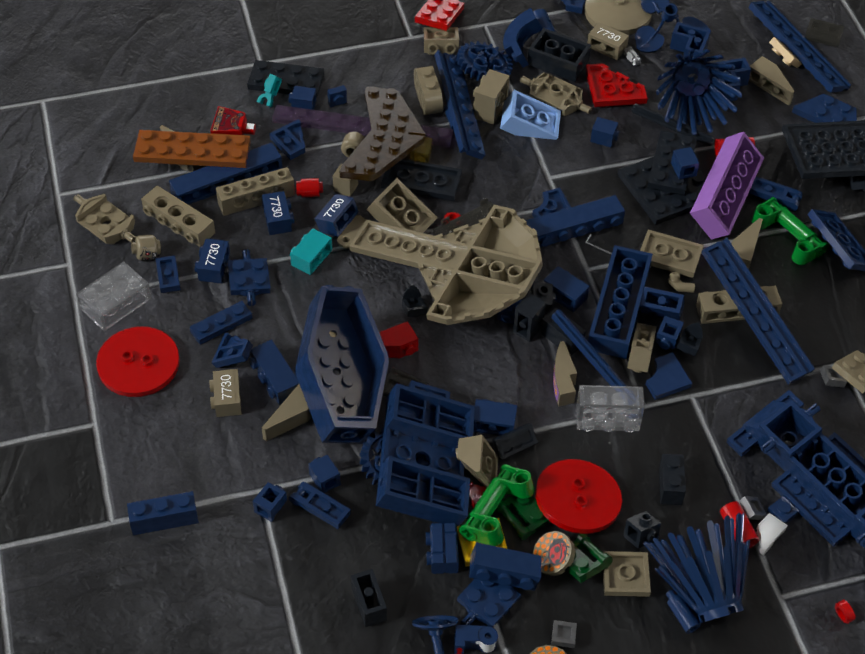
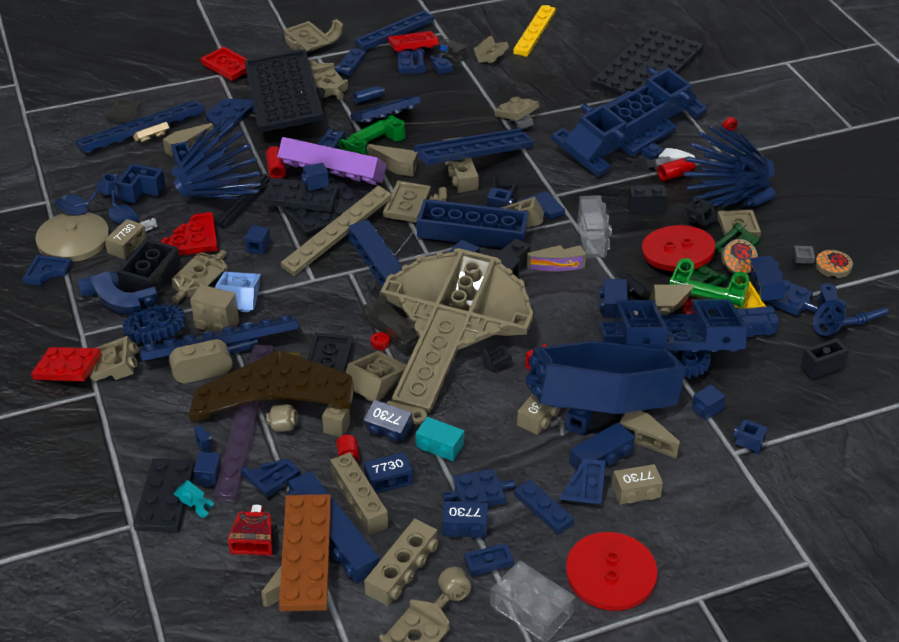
camera: 95 degrees left, 10 degrees down
dark blue brick [127,491,199,535] -> none
dark blue plate [289,482,351,529] -> none
dark blue tile [532,187,571,218] -> none
dark blue axle [552,310,639,408] -> none
dark blue brick [640,287,684,321] -> none
none -> dark tan plate [281,185,392,276]

